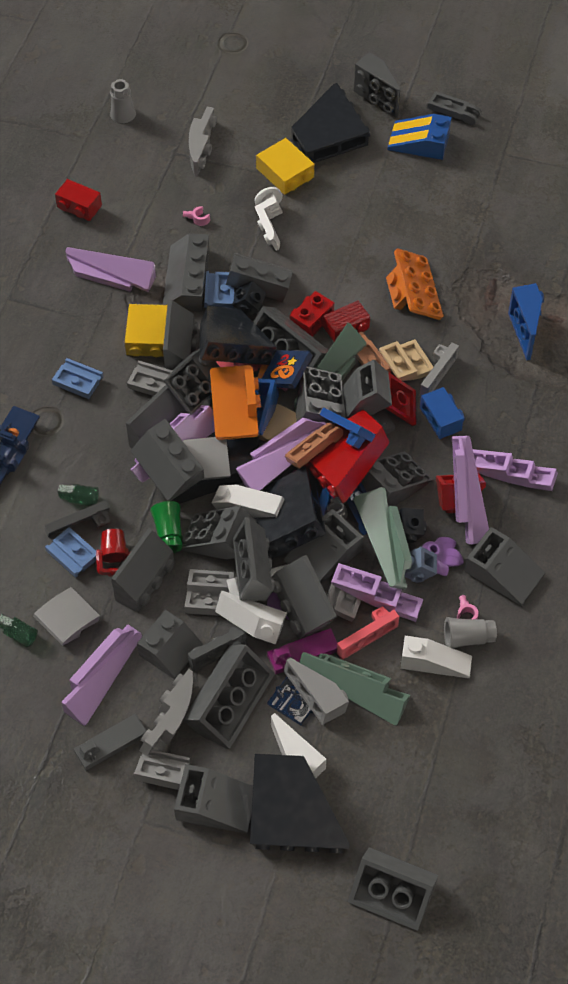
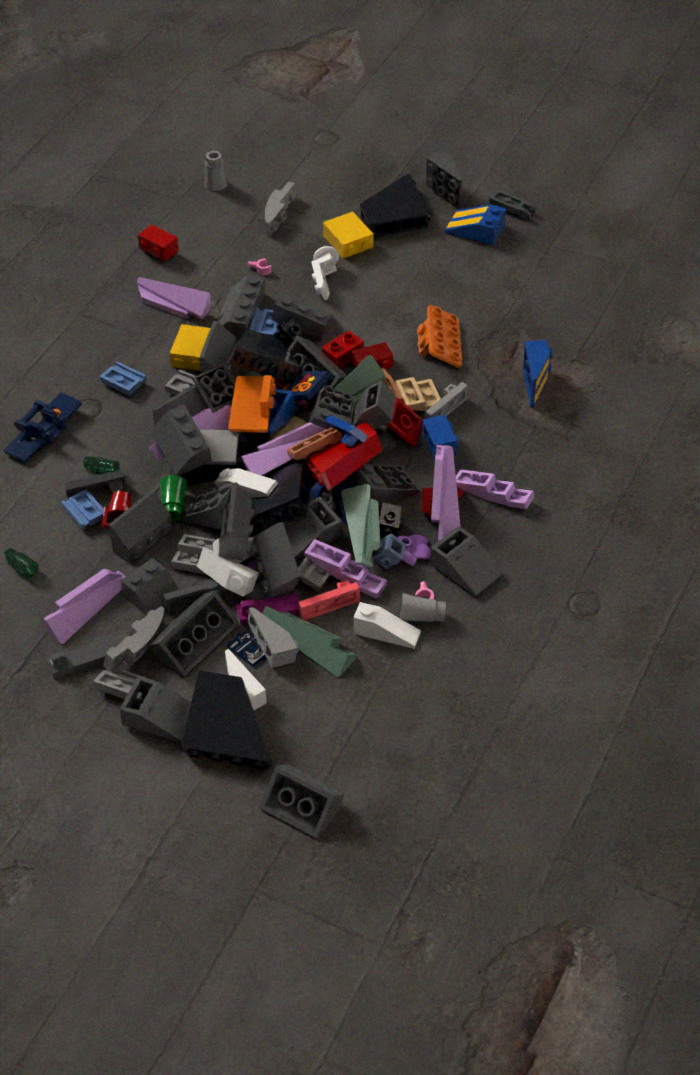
camera: 10 degrees right, 10 degrees down
light grey slope [33,587,100,646] -> none

